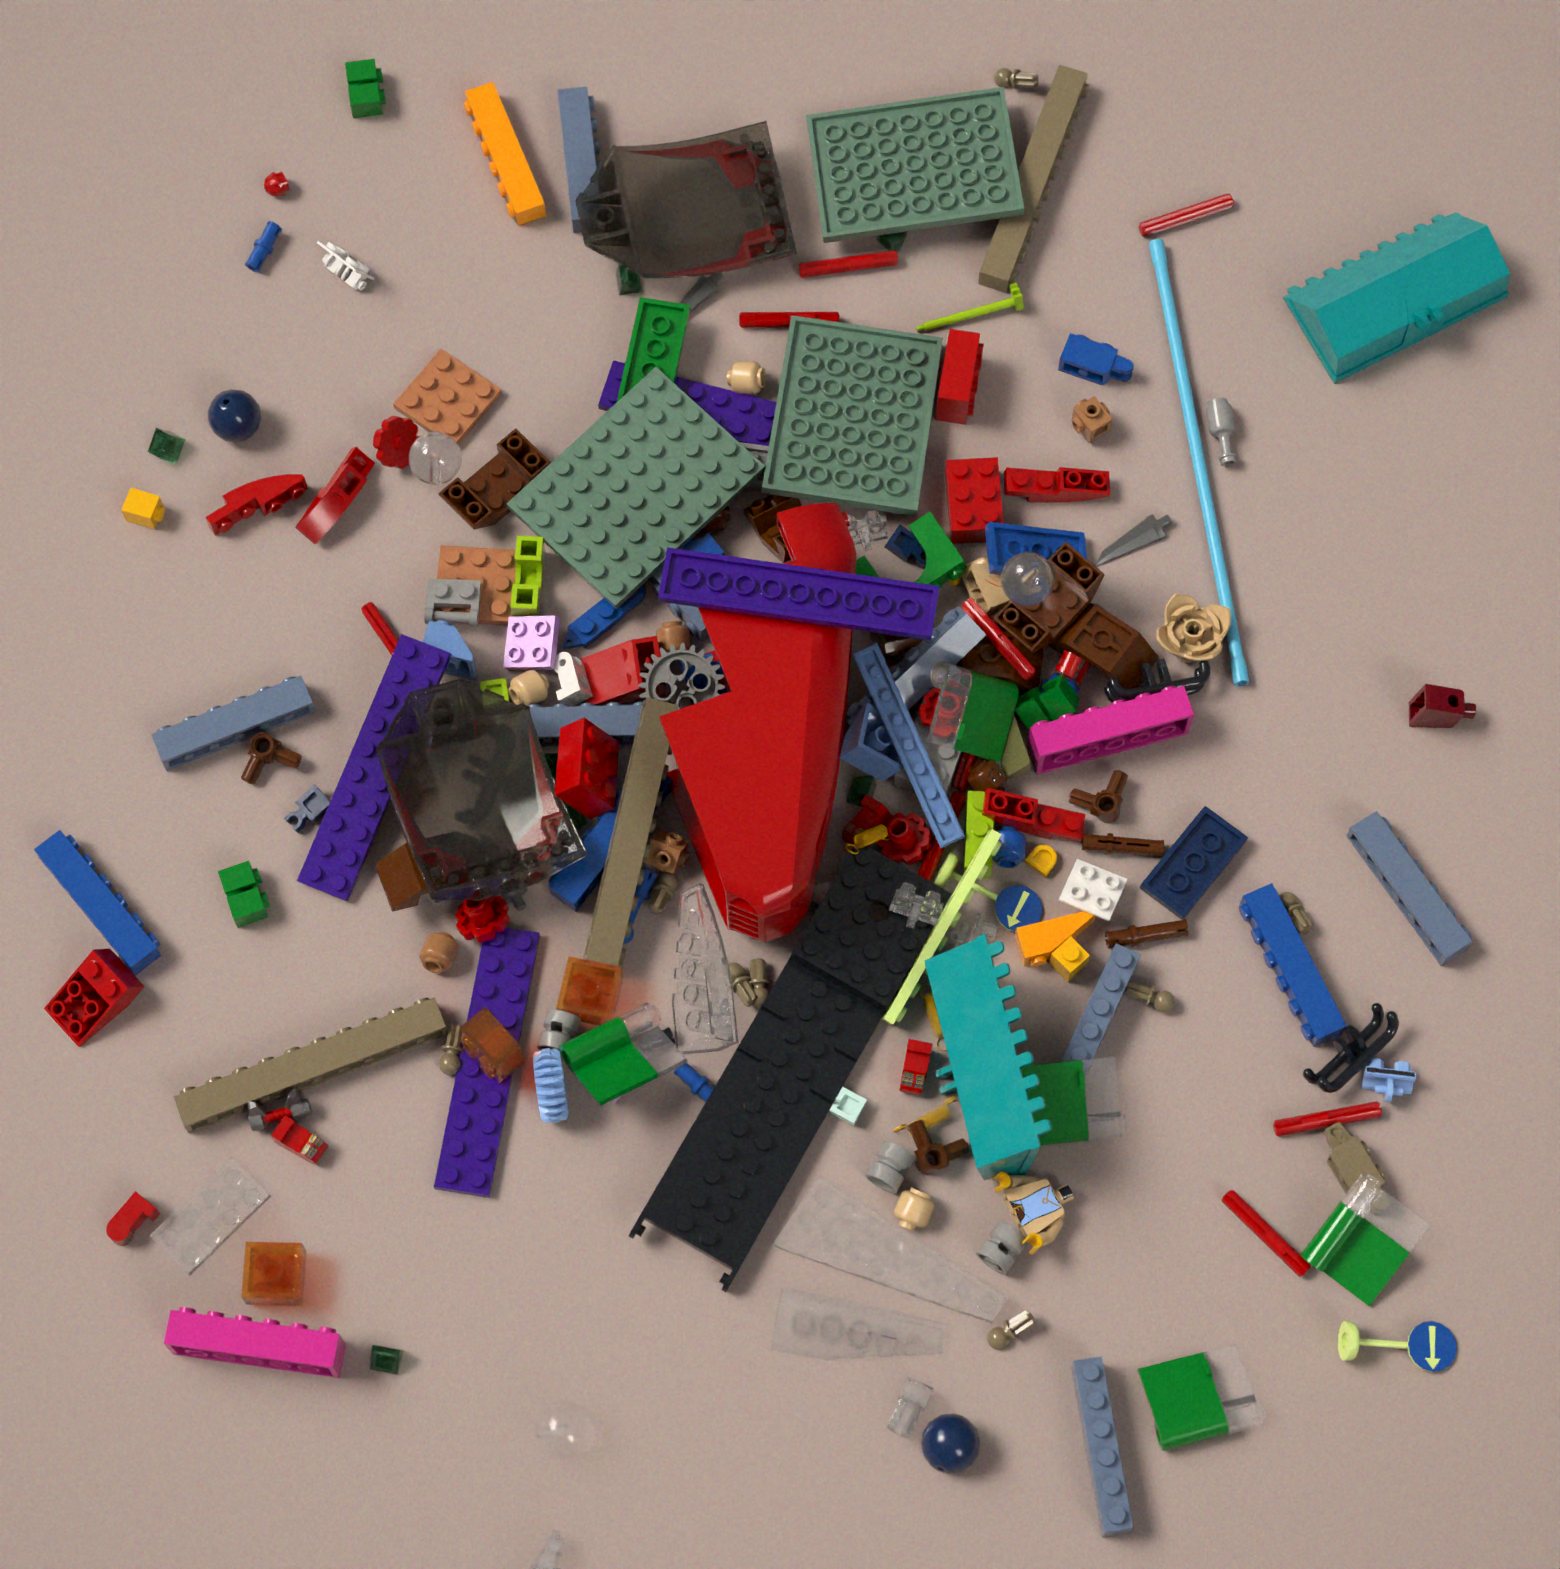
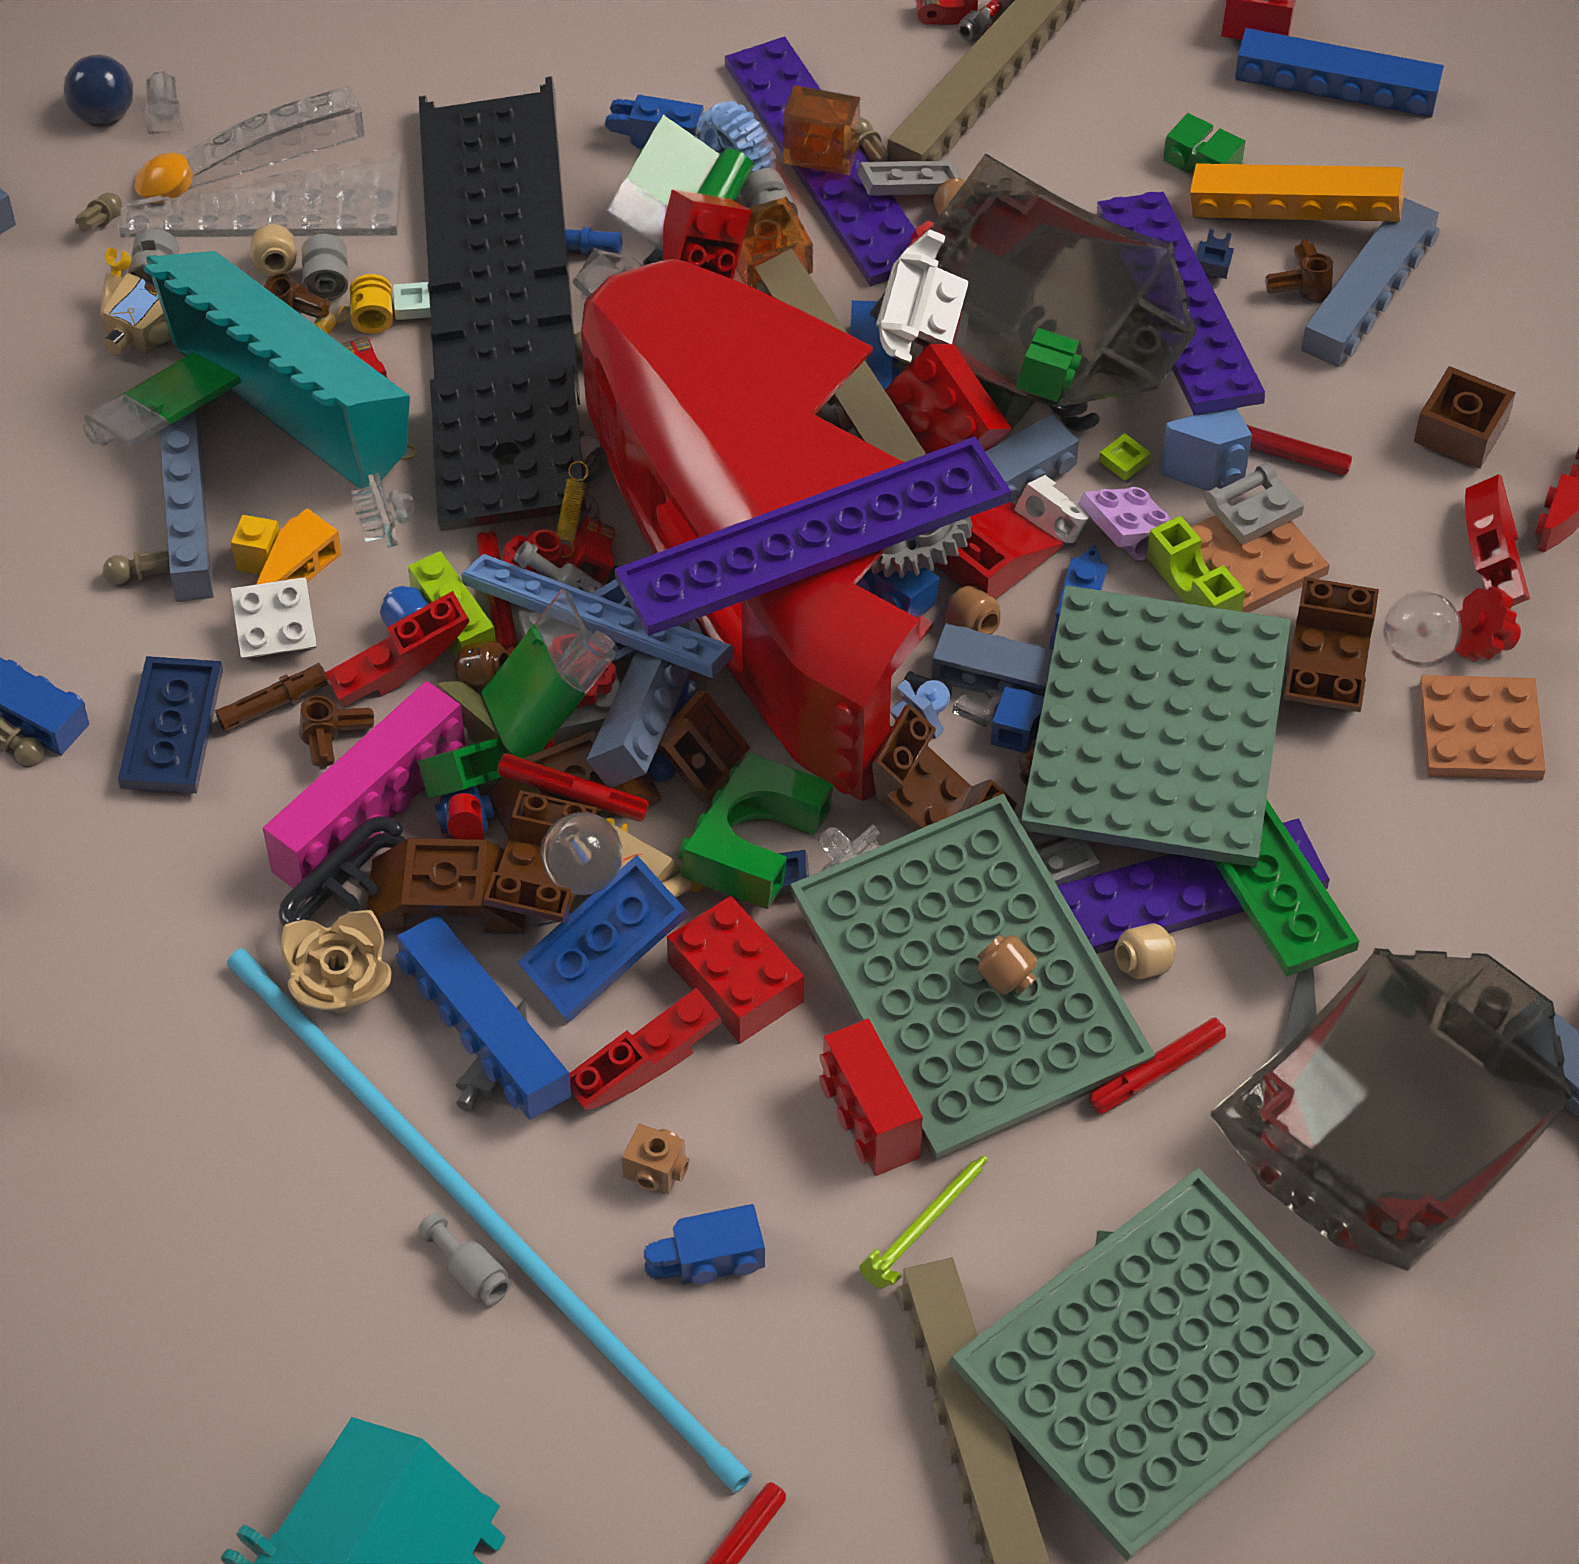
camera: 145 degrees right, 15 degrees down
tan head [508,670,549,707] -> none
red axle [799,250,898,278] -> none
yellowish green plate [881,829,1002,1025] -> none
clear hips [889,882,944,929] -> none
piece [933,852,1042,932] -> none
yellow tile [1024,845,1057,878] -> none
reddish brown pin [1105,919,1189,949] -> none
none -> light orange hat [134,153,193,202]
none -> yellow piece [350,274,393,334]
none -> blue brick [396,914,571,1120]
none -> light grey piece [514,541,602,594]
none -> blue hinge [604,94,704,149]
none -> red slope [663,189,752,279]
none -> light grey plate [857,161,961,196]
none -> white plate [876,229,969,364]
none -> medium nougat head [977,934,1038,995]
none -> green piece [1015,328,1082,402]
none -> light orange brick [1190,164,1405,222]
none -> reddish brown brick [1414,366,1516,469]

